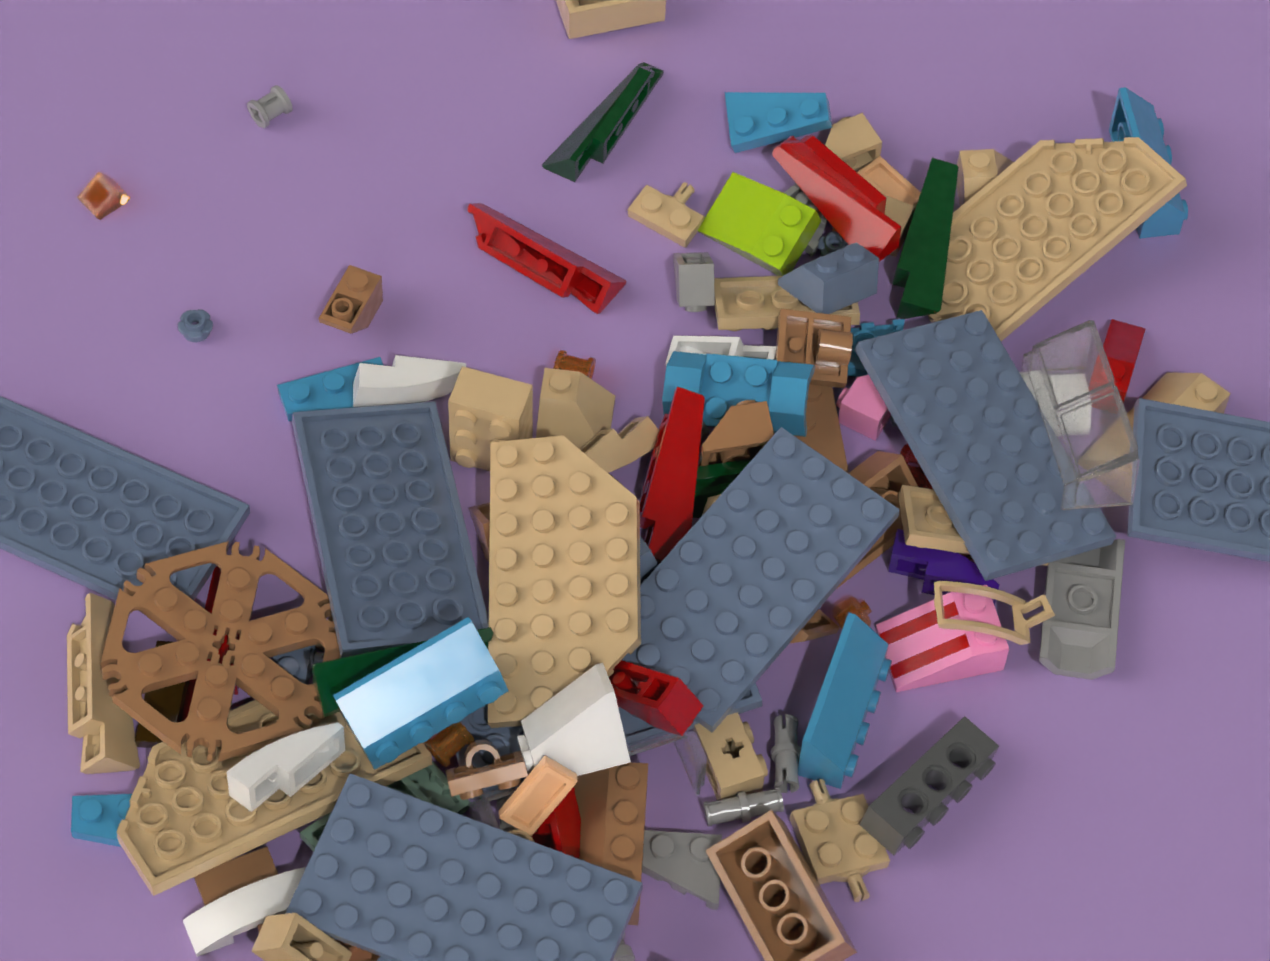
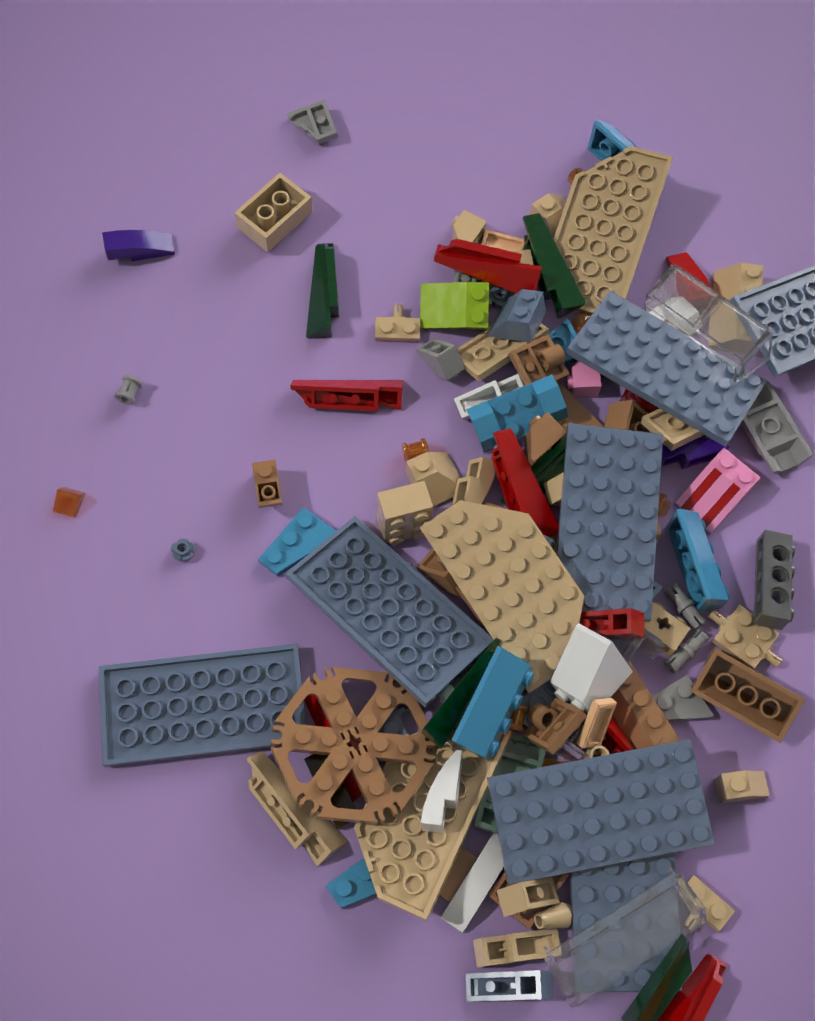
camera: 35 degrees left, 10 degrees up
white slope [353,355,466,407] -> none
dark azure wing [725,92,833,153] -> none
tan sword [934,581,1055,645] -> none

